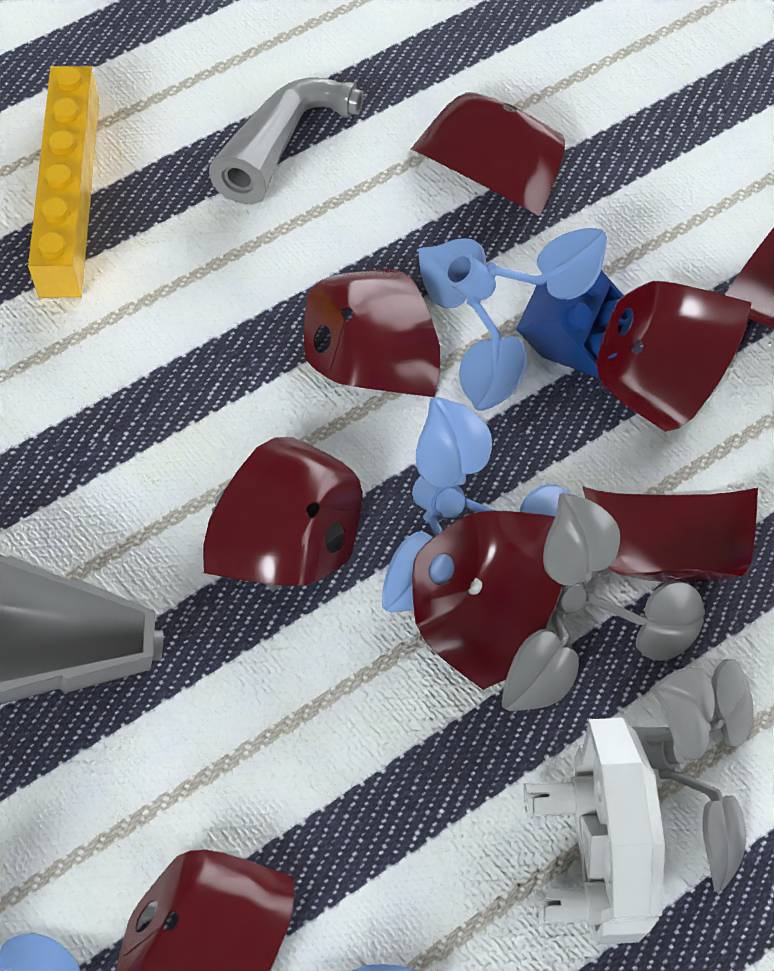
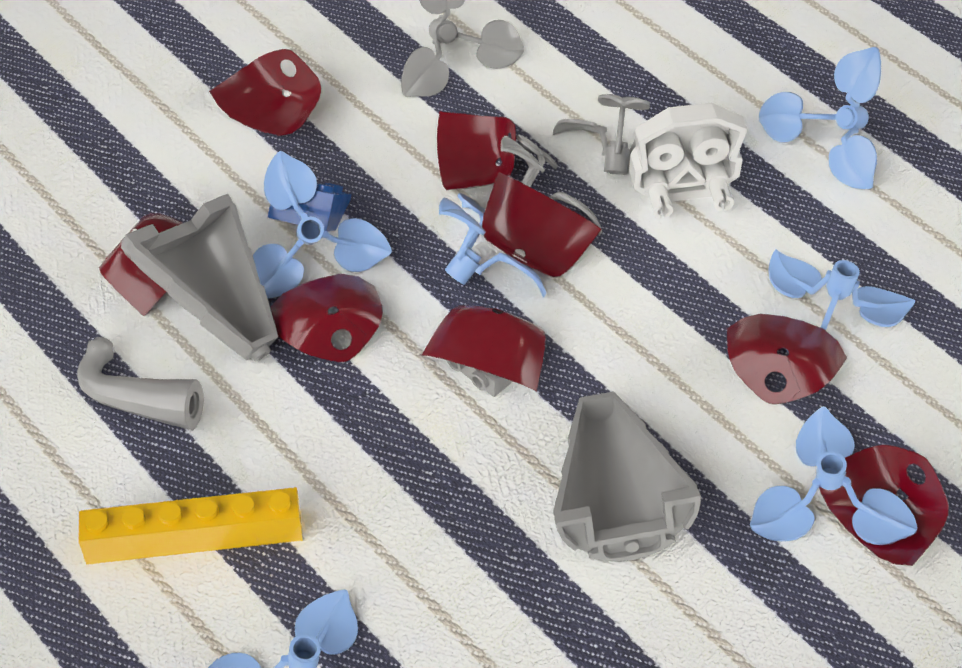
camera: 95 degrees left, 10 degrees down
dark red piece [596,281,752,432] -> none
none -> light grey cone [121,194,278,362]

